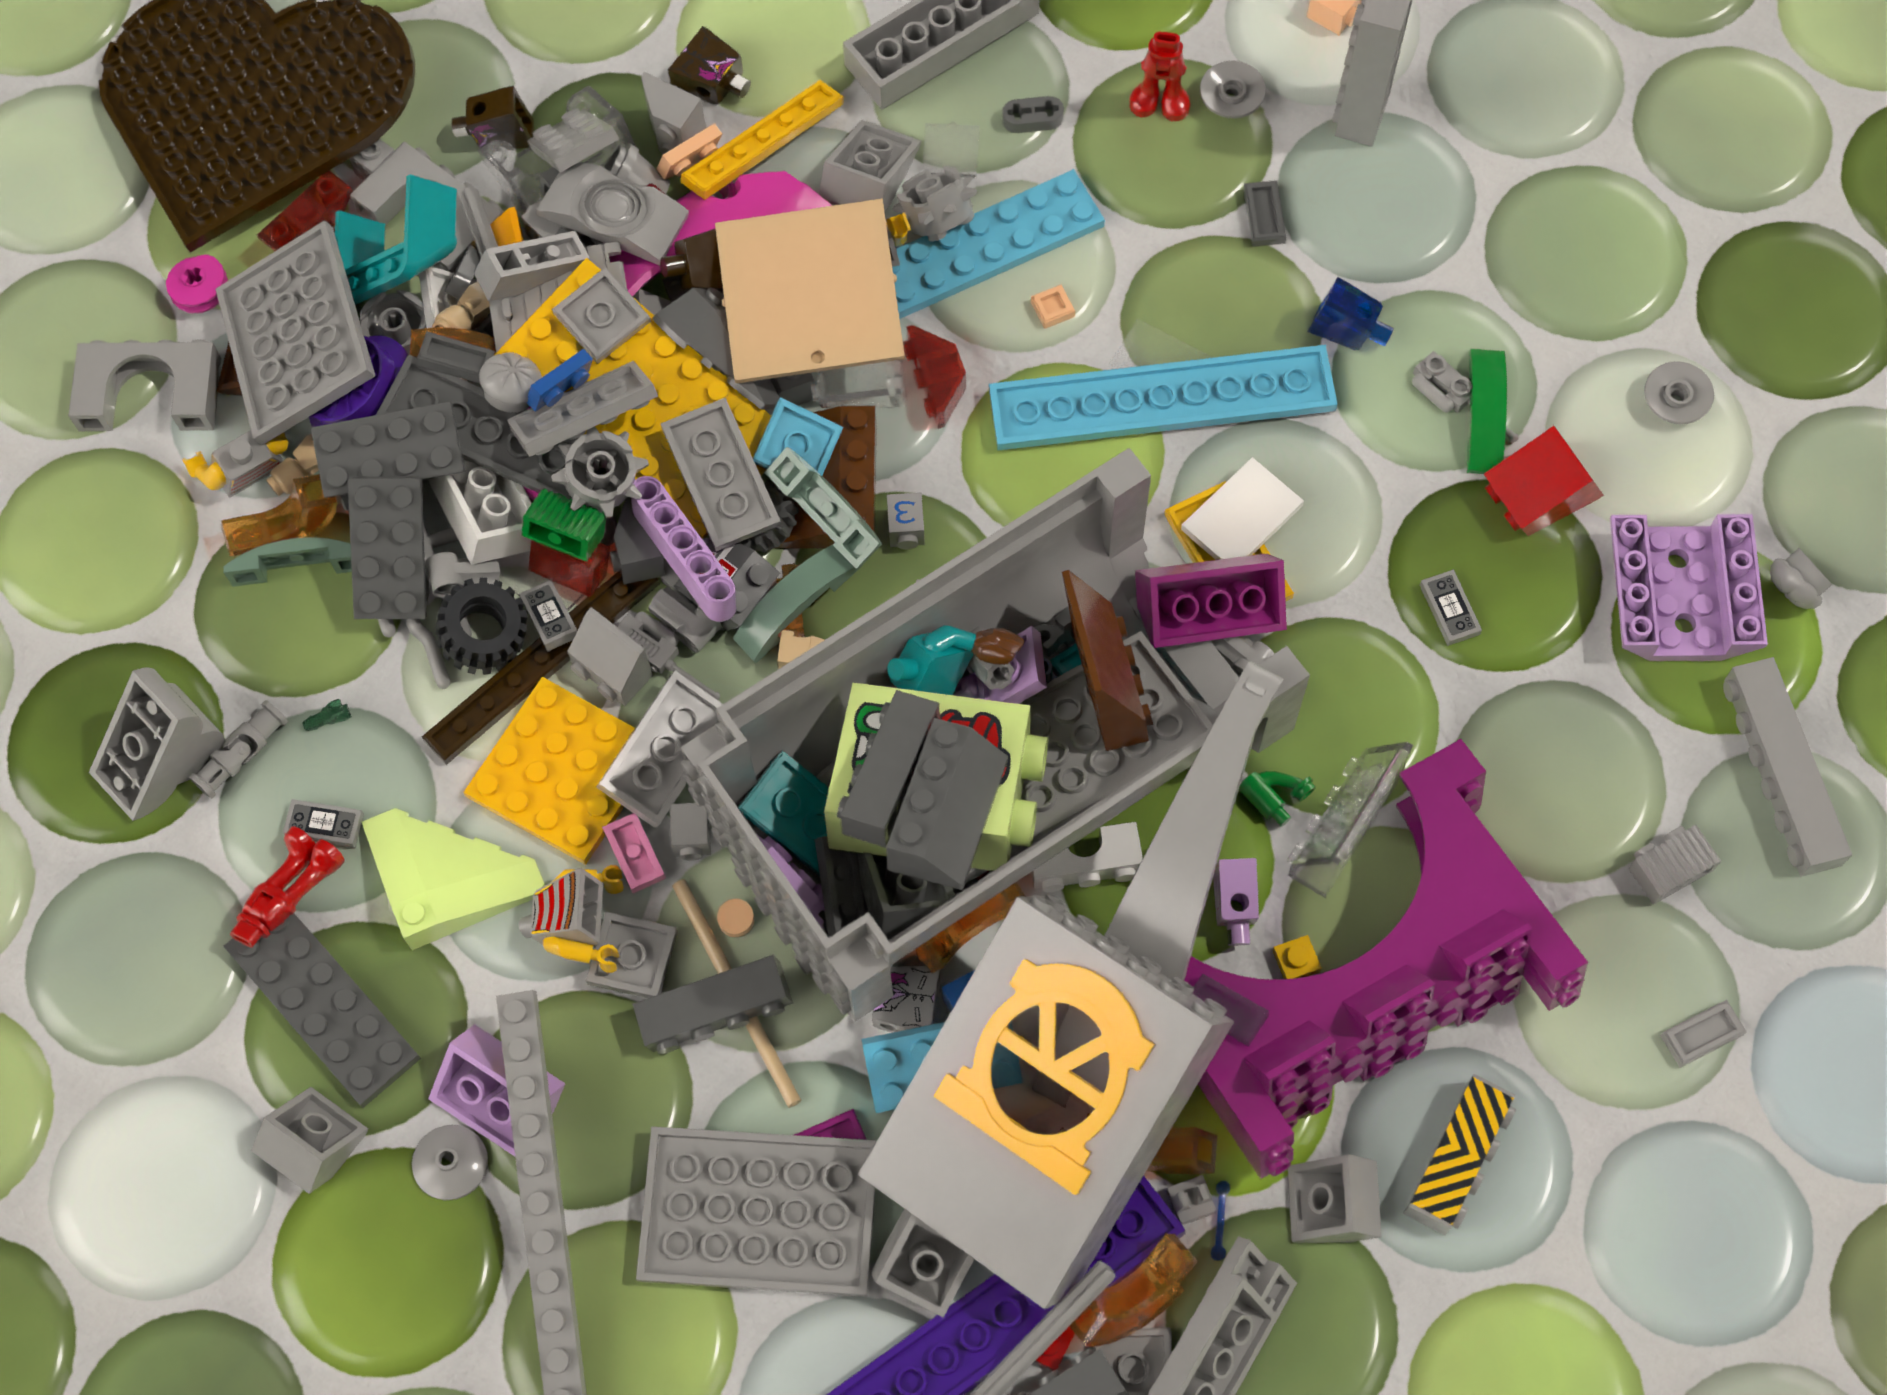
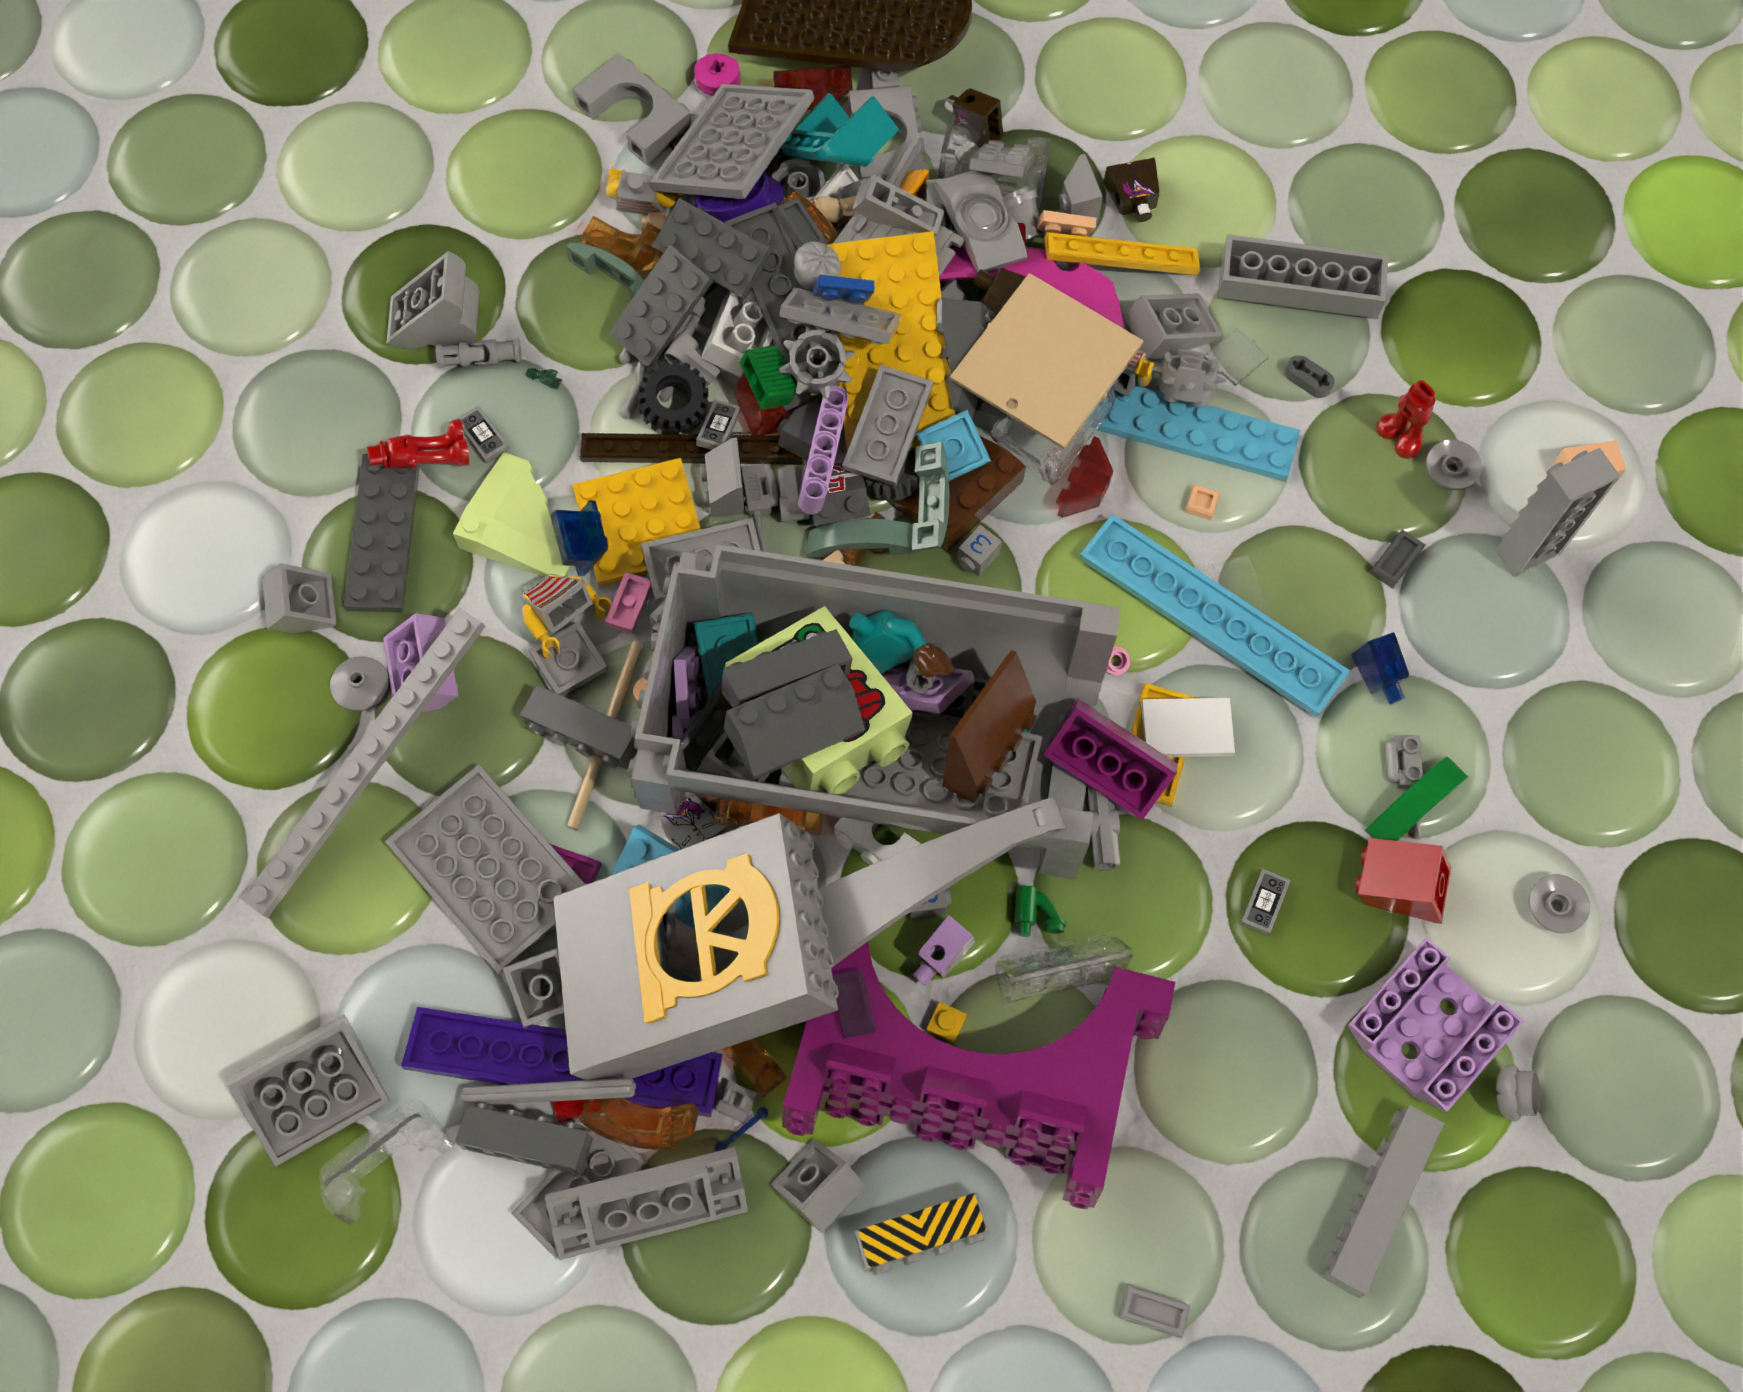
camera: 40 degrees right, 0 degrees up
light grey tile [552,267,651,364] -> none
light grey brick [1629,825,1721,904] -> none
none -> clear blue bracket [550,500,608,576]

